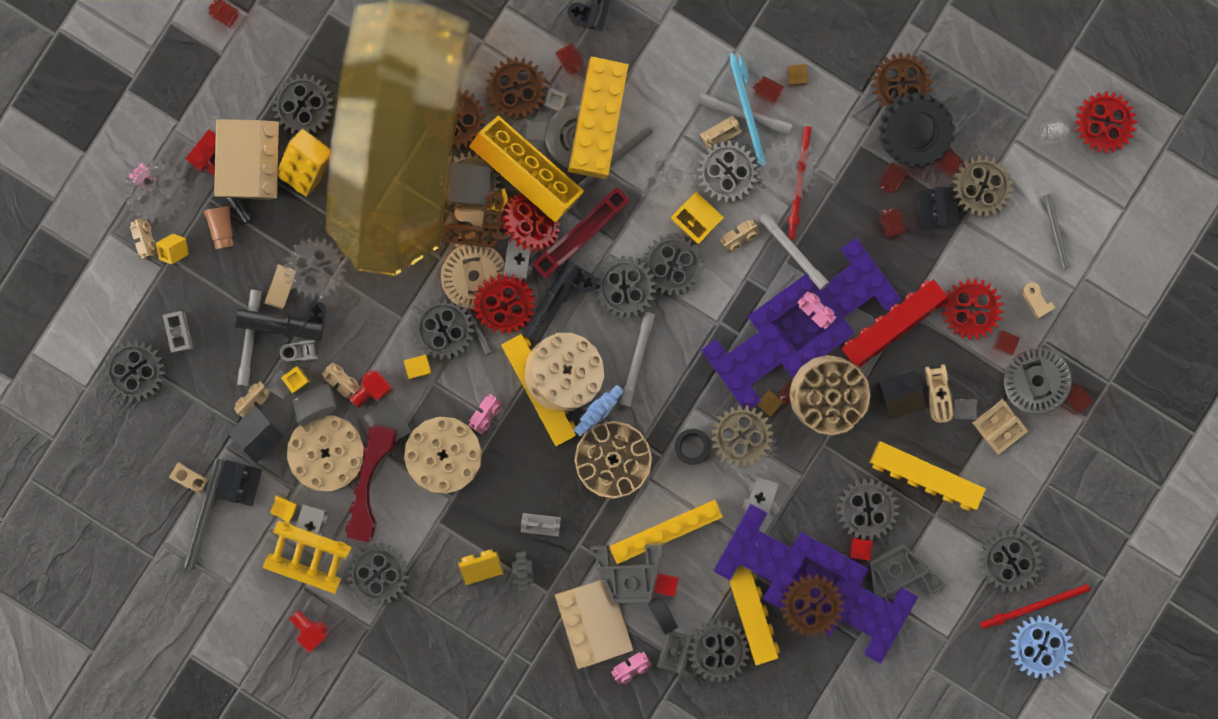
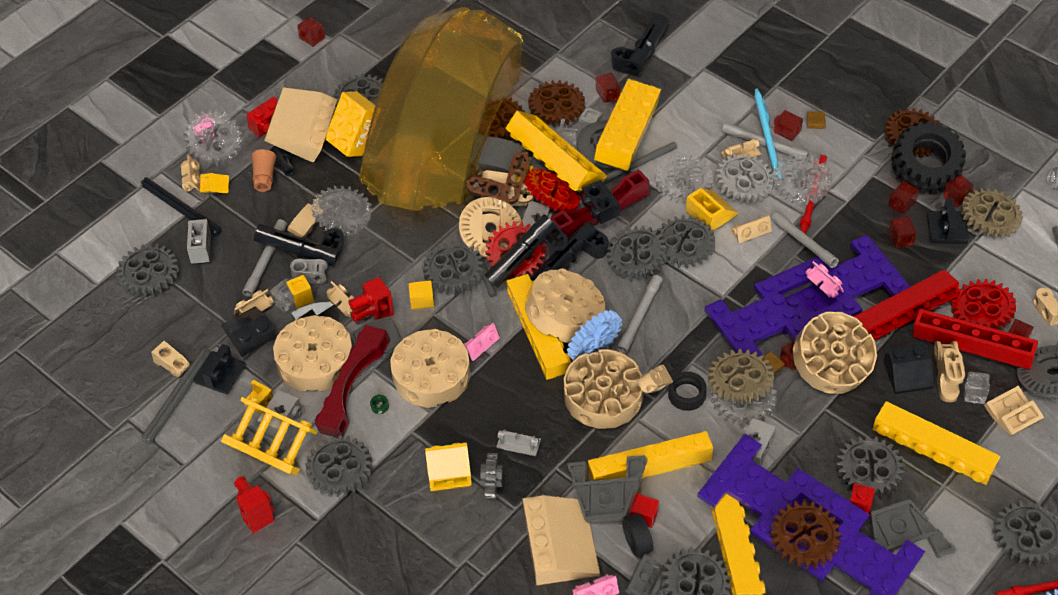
camera: 10 degrees right, 35 degrees down
none -> black axle [141,177,222,236]
none -> dark green bush [370,395,389,414]
none -> black piece [484,214,568,288]
none -> black brick [581,180,620,224]
none -> tan leg [637,364,673,393]
none -> red brick [913,309,1039,370]

